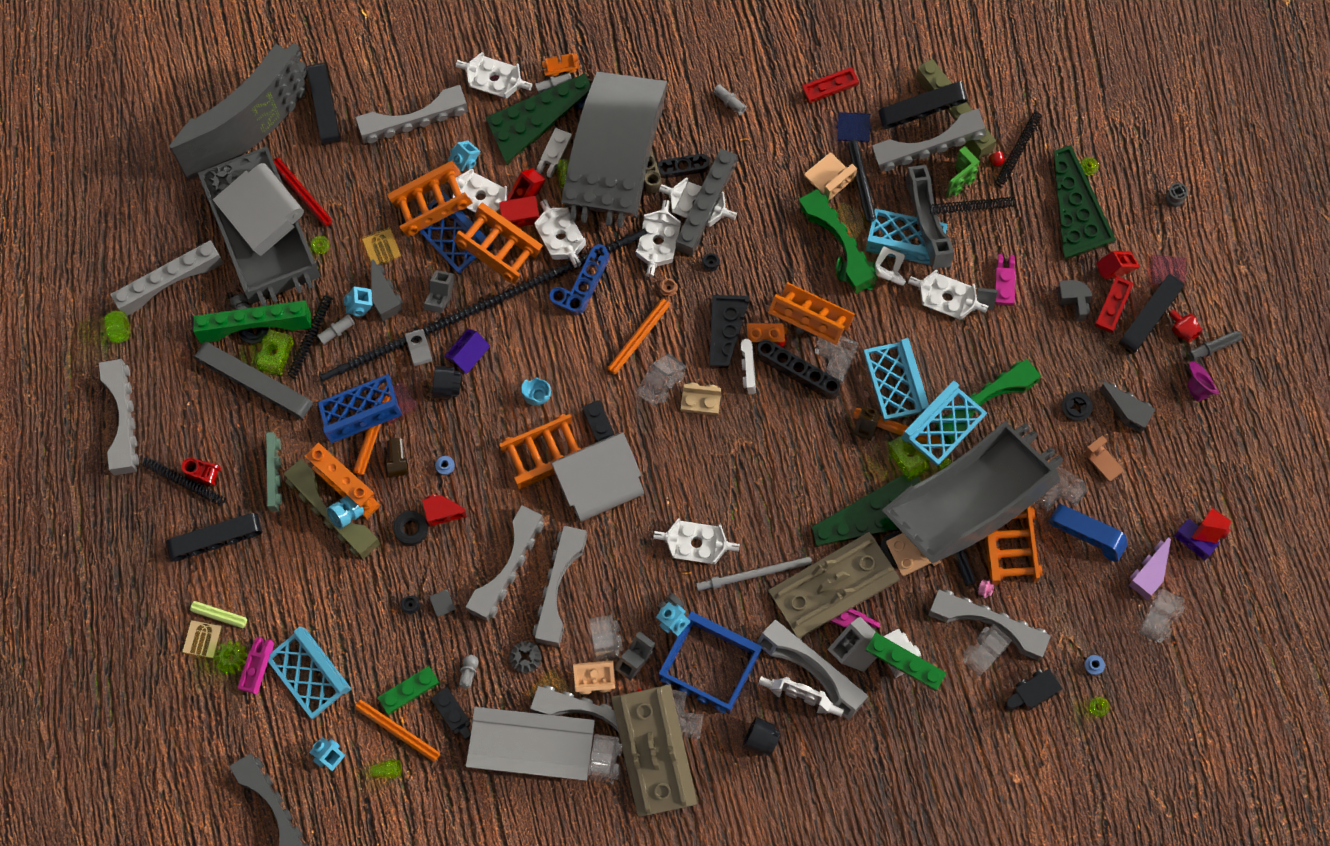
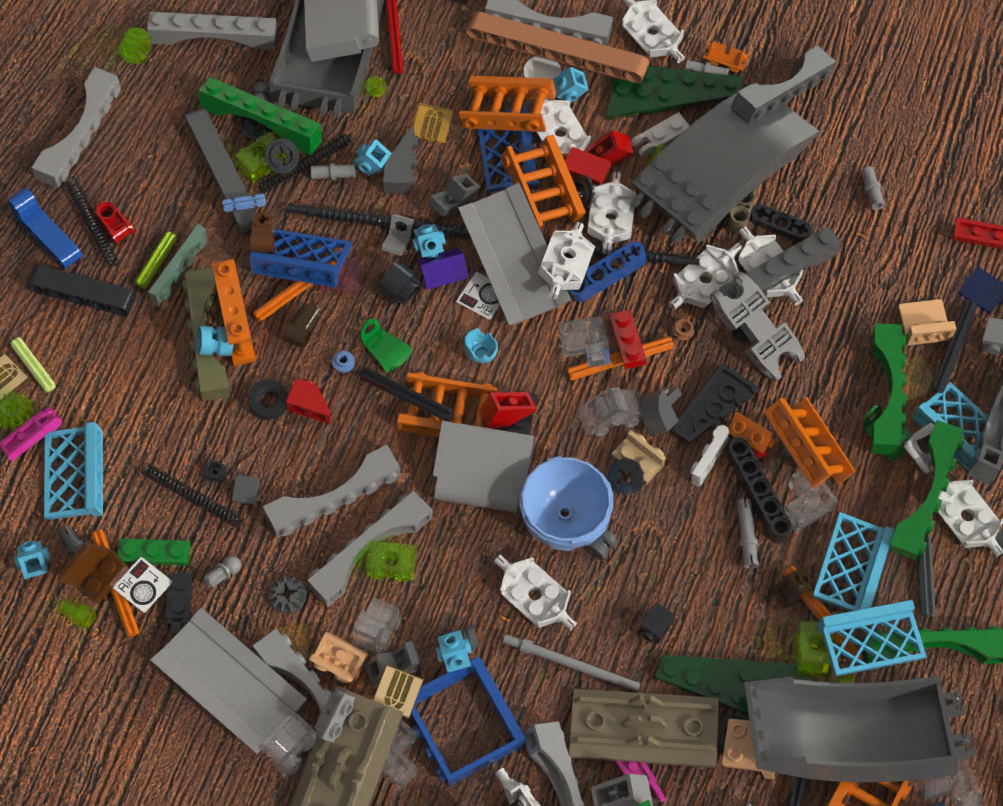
camera: 30 degrees right, 5 degrees down
none -> blue beam [7,187,83,269]
none -> reddish brown bracket [57,542,129,603]
none -> dark grey pin [58,525,85,556]
none -> white sticker [113,557,172,613]
none -> lime axle [135,231,177,289]
none -> black piece [141,464,244,528]
none -> medium blue axle [222,193,266,212]
none -> reddish brown piece [250,212,275,253]
none -> black gear [264,138,299,173]
none -> light grey hinge [314,688,355,743]
none -> black axle [359,367,454,421]
none -> green piece [360,318,412,372]
none -> clear neon green brick [367,541,417,582]
none -> piece [373,665,424,719]
none -> medium azure brick [412,224,446,258]
none -> white sticker [456,272,500,320]
none -> light grey hinge [458,183,571,326]
none -> nougat beam [466,12,649,83]
none -> red slope [479,392,537,428]
none -> light blue rock [519,456,613,550]
none -> white sticker [524,56,561,79]
none -> white plate [538,222,595,300]
none -> clear brick [557,316,610,367]
none -> black gear [573,175,596,209]
none -> dark grey wheel [586,530,618,561]
none -> black gear [608,458,644,495]
none -> red plate [609,309,647,369]
none -> black brick [639,602,676,644]
none -> dark grey brick [641,387,682,435]
none -> light grey piece [710,272,805,382]
none -> arch [731,46,836,123]
none -> light grey pin [737,499,759,569]
none -> green arch [889,420,966,561]
none -> dark grey axle [918,533,936,617]

